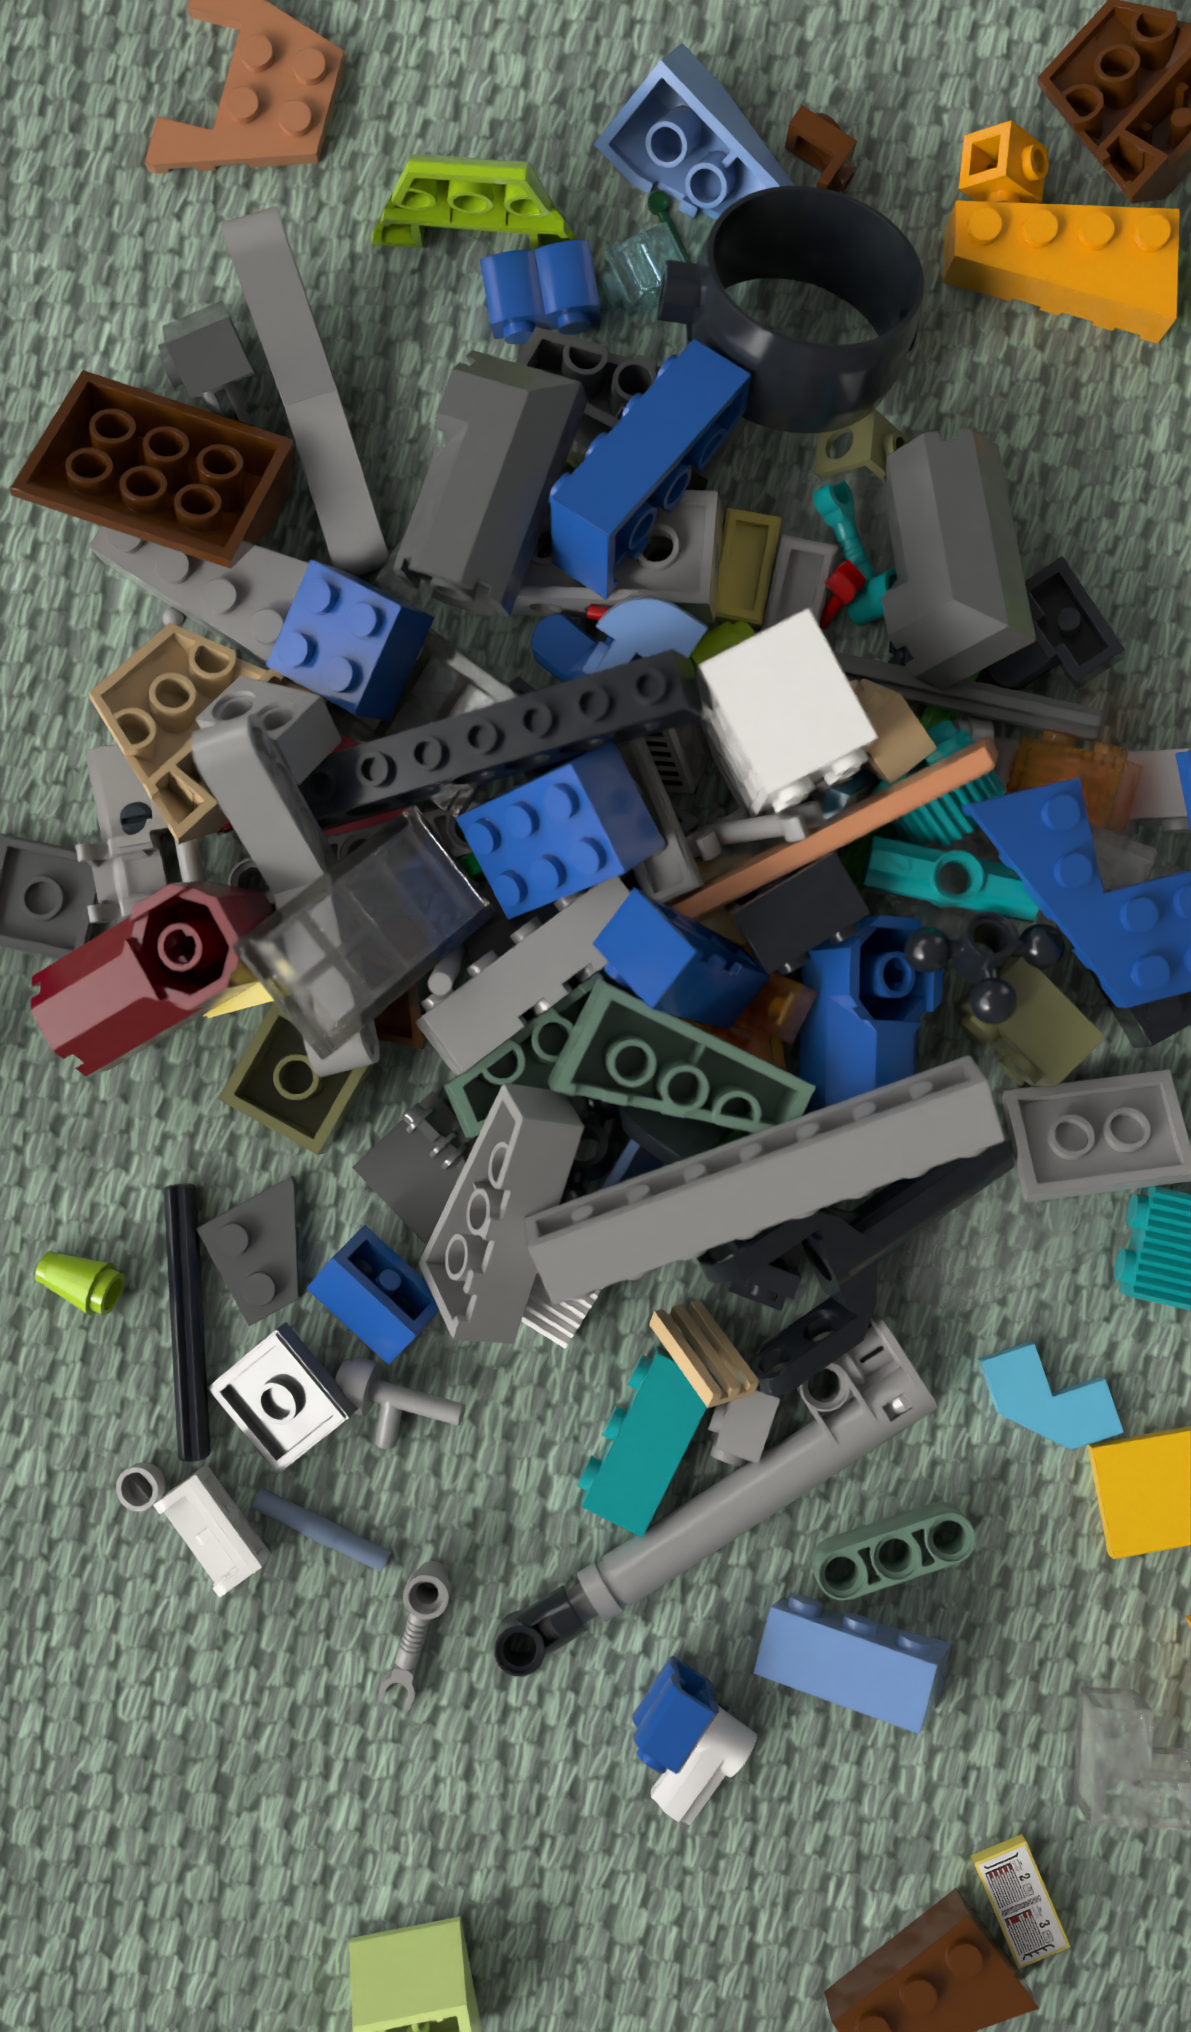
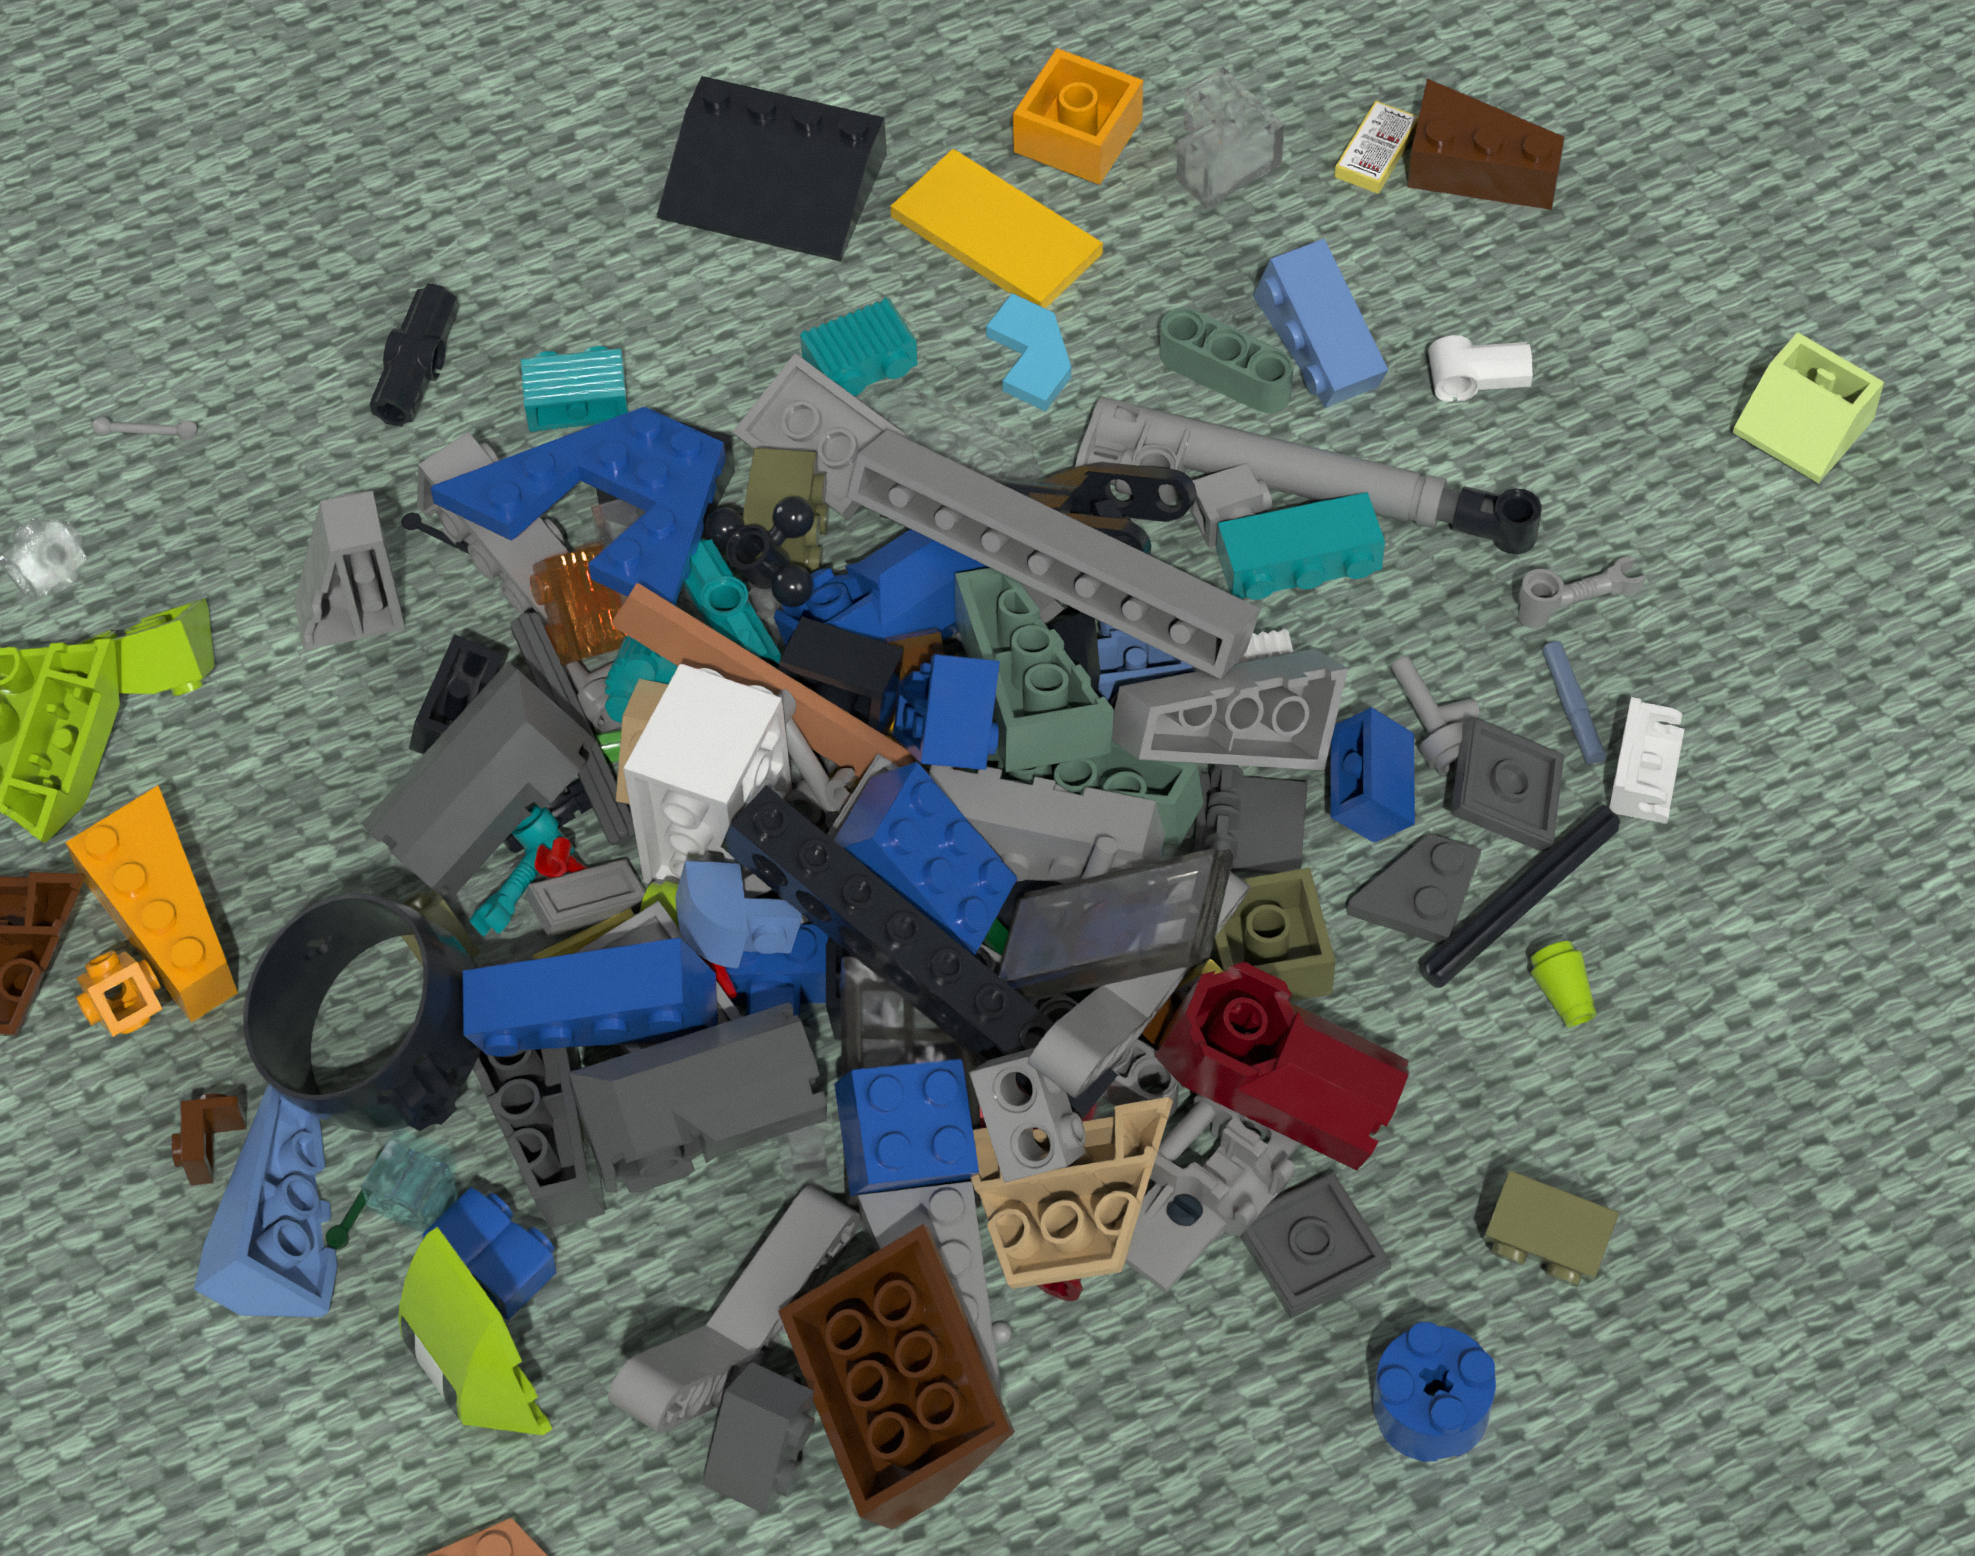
camera: 130 degrees left, 30 degrees down
light grey hinge [116,1462,166,1512] -> none
blue brick [632,1656,719,1774] -> none
tan tile [649,1300,760,1408] -> none

